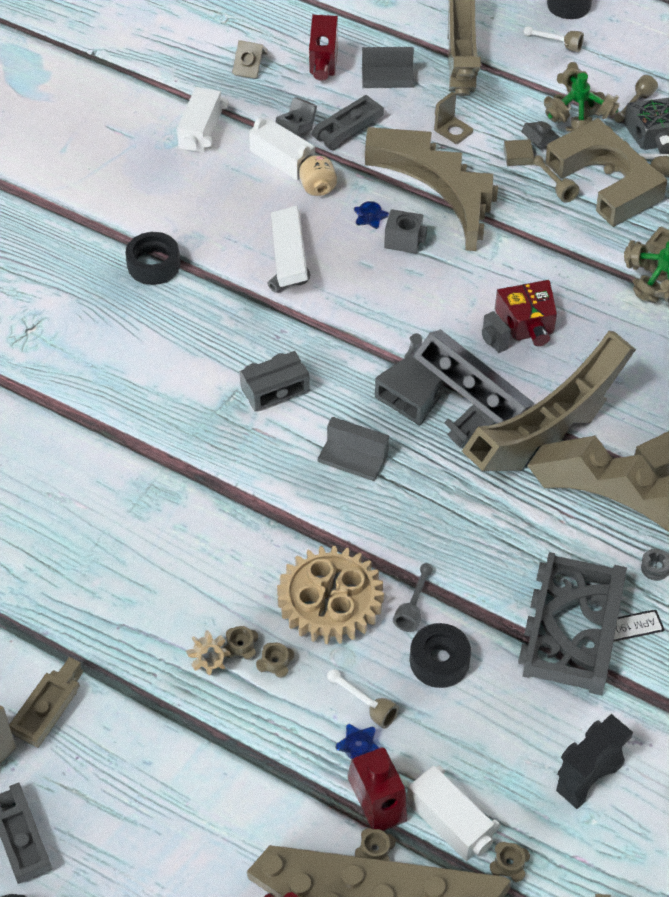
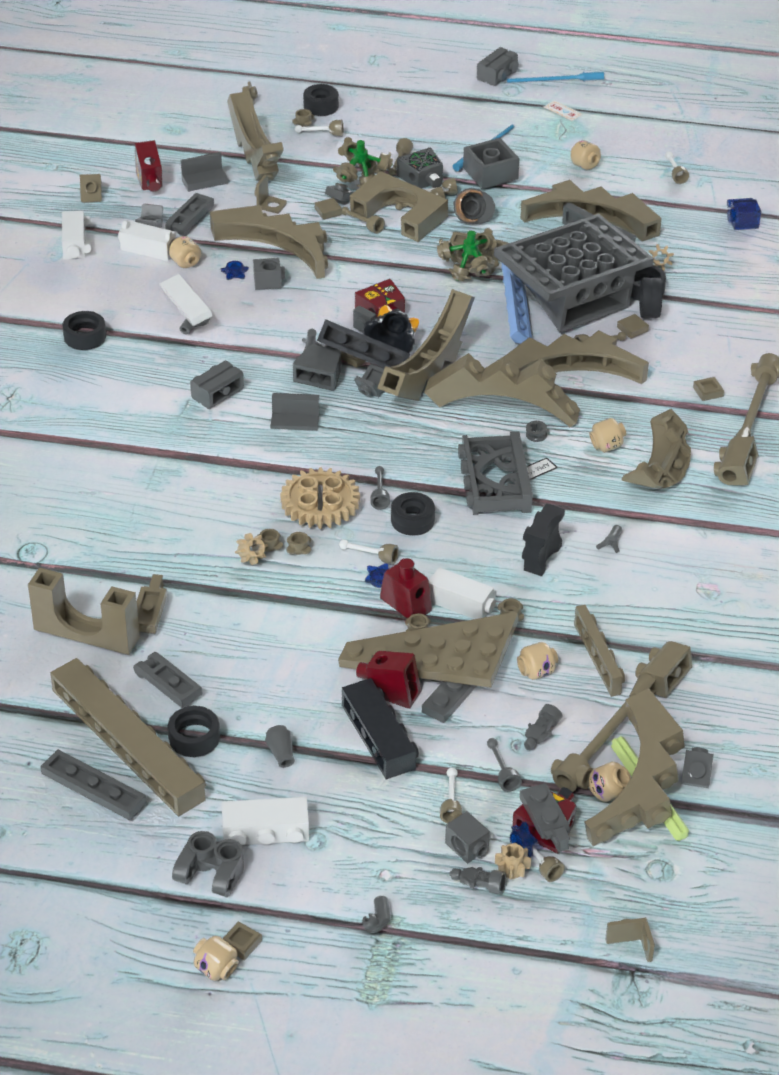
camera: 20 degrees left, 10 degrees down
none -> dark tan plate [292,109,315,127]
none -> black hair [363,305,419,353]

